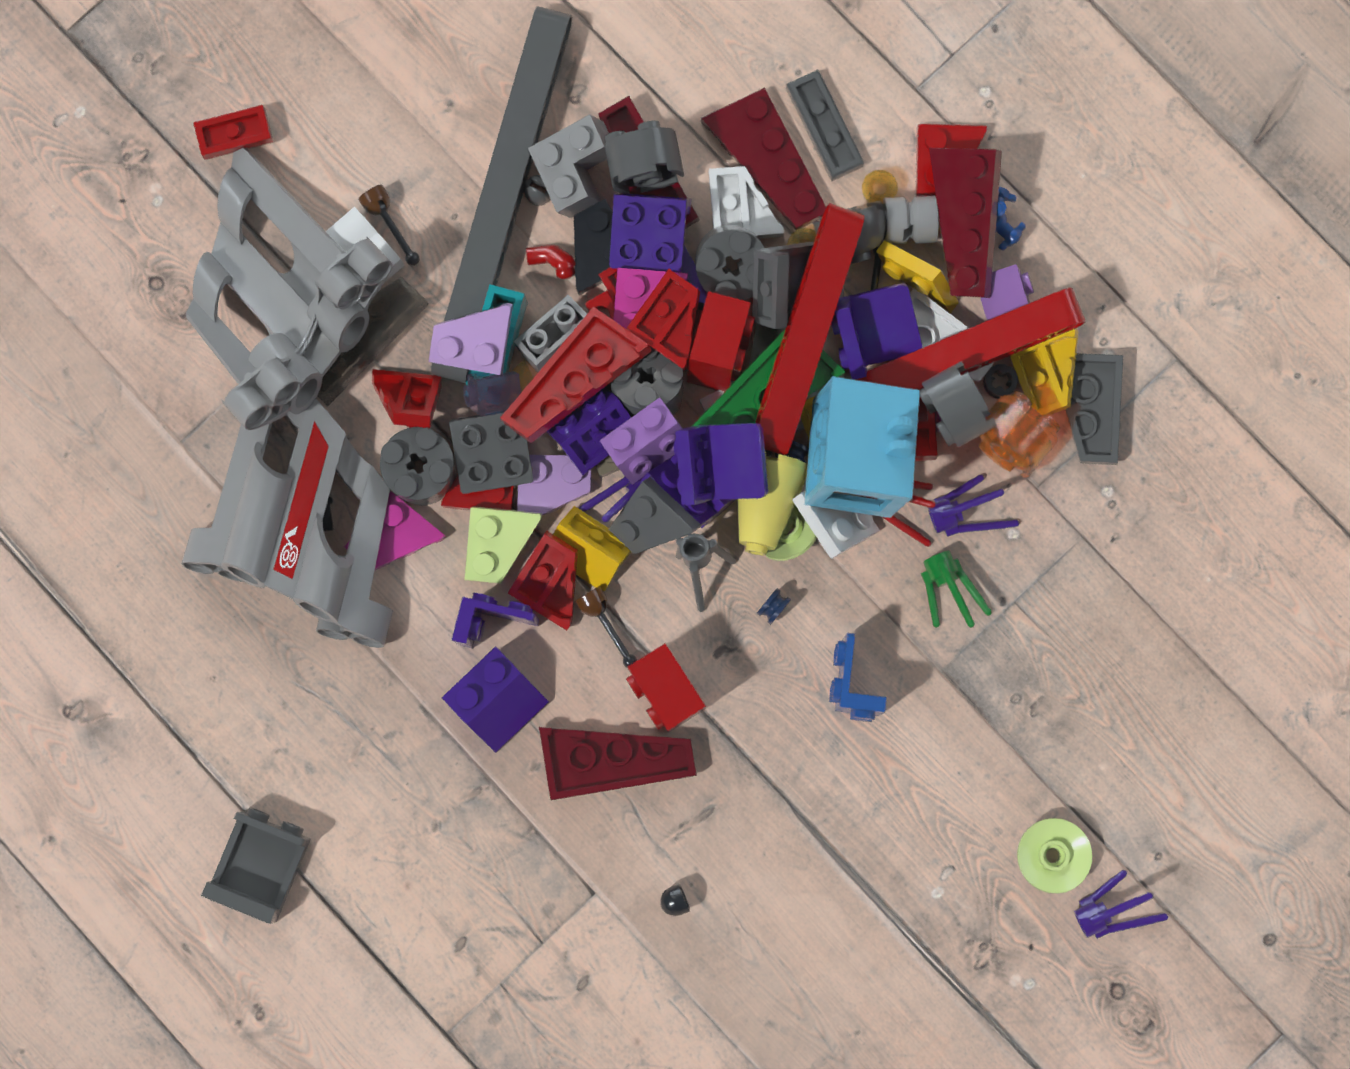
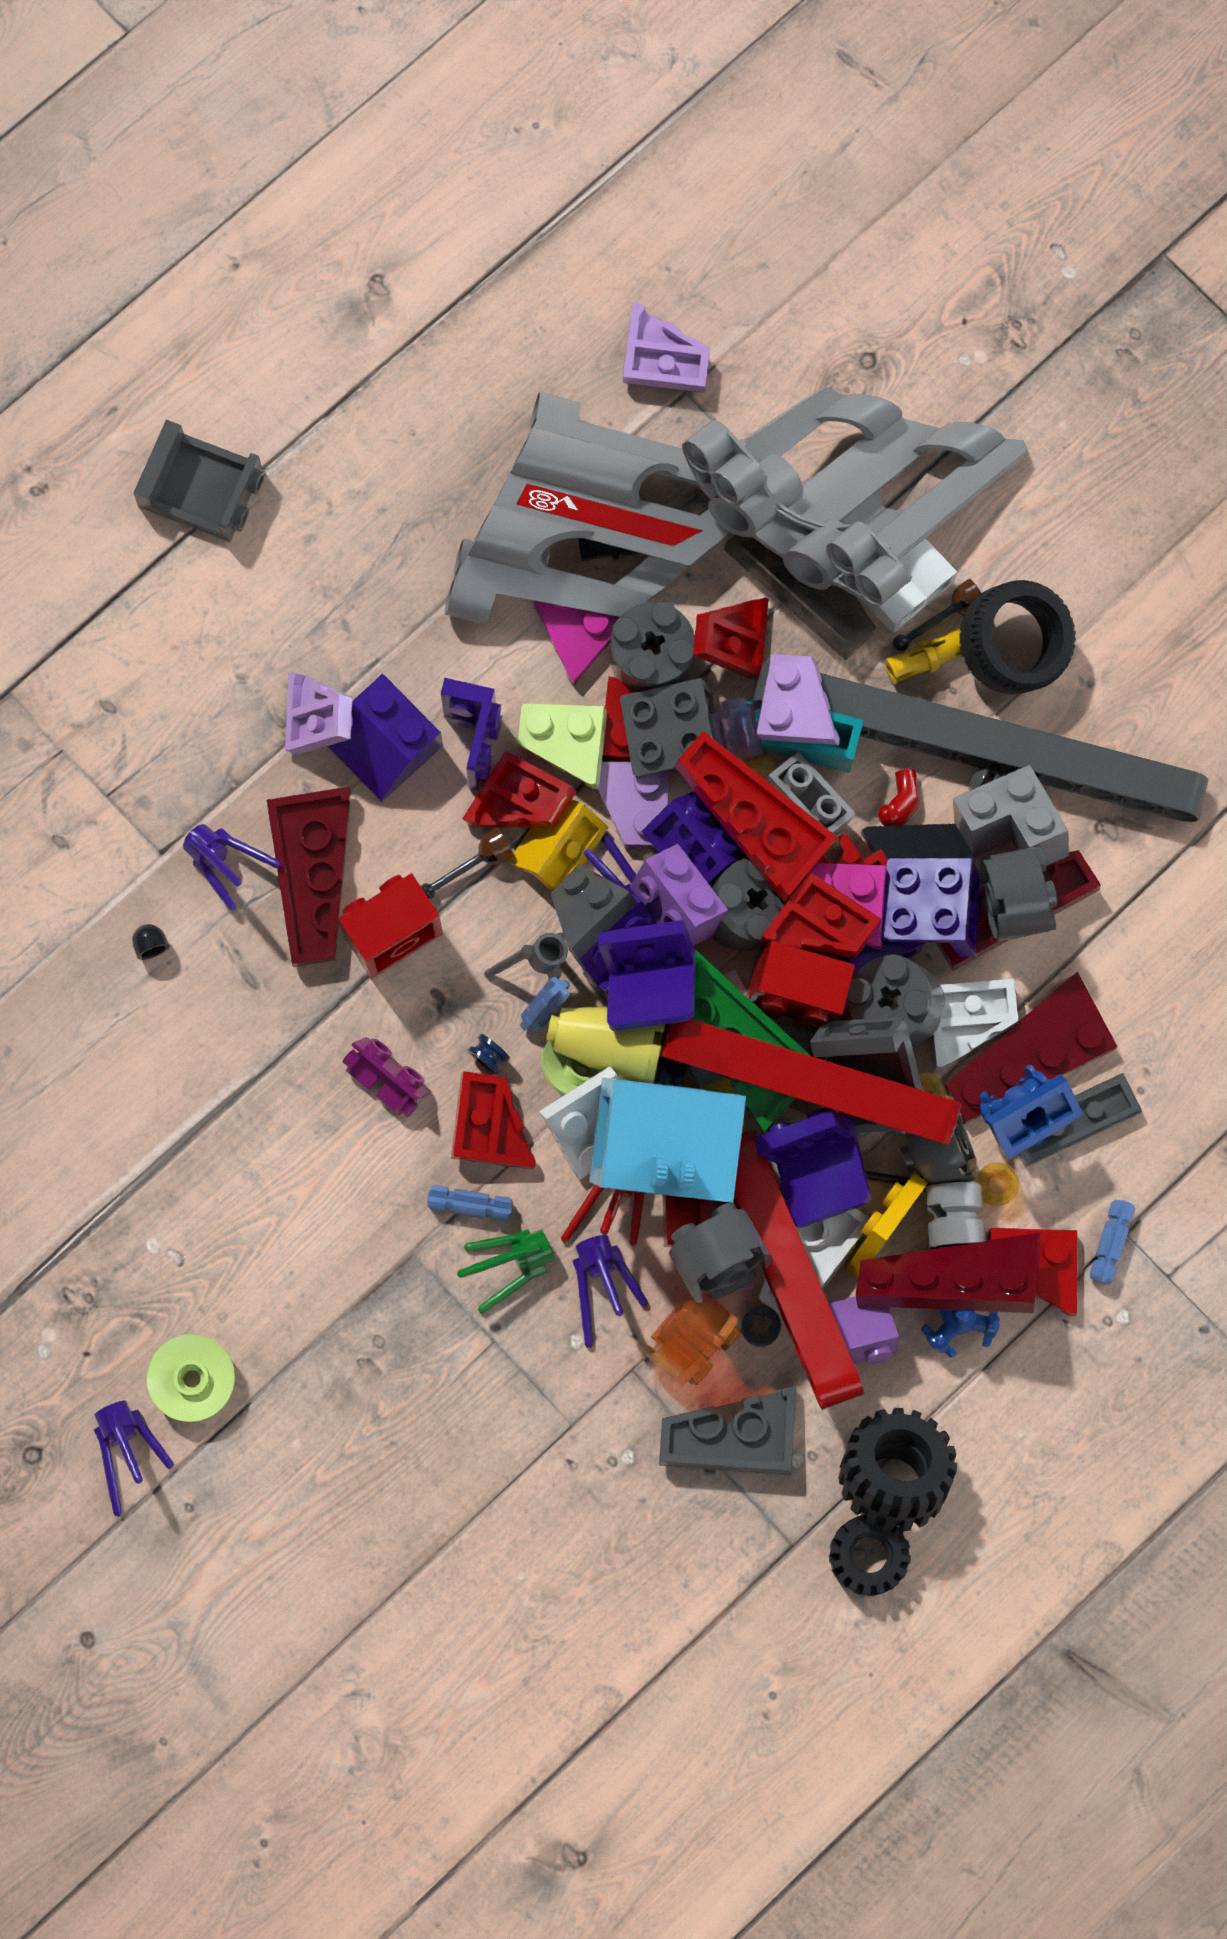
camera: 85 degrees right, 5 degrees down
red plate [193,105,273,160] -> none
blue bracket [829,633,887,722] -> none
yellow wing [1010,328,1079,420] -> none
none -> dark purple plant [183,824,281,910]
none -> lavender wing [285,672,353,754]
none -> magenta hinge [342,1037,432,1117]
none -> medium blue axle [427,1185,513,1222]
none -> red wing [451,1071,536,1170]
none -> medium blue axle [520,977,570,1033]
none -> lavender wing [623,302,710,393]
none -> black tyre [829,1514,911,1596]
none -> black tyre [838,1408,957,1532]
none -> yellow pin [884,629,962,684]
none -> black tyre [959,580,1076,694]
none -> blue piece [979,1065,1083,1159]
none -> medium blue axle [1090,1199,1135,1285]

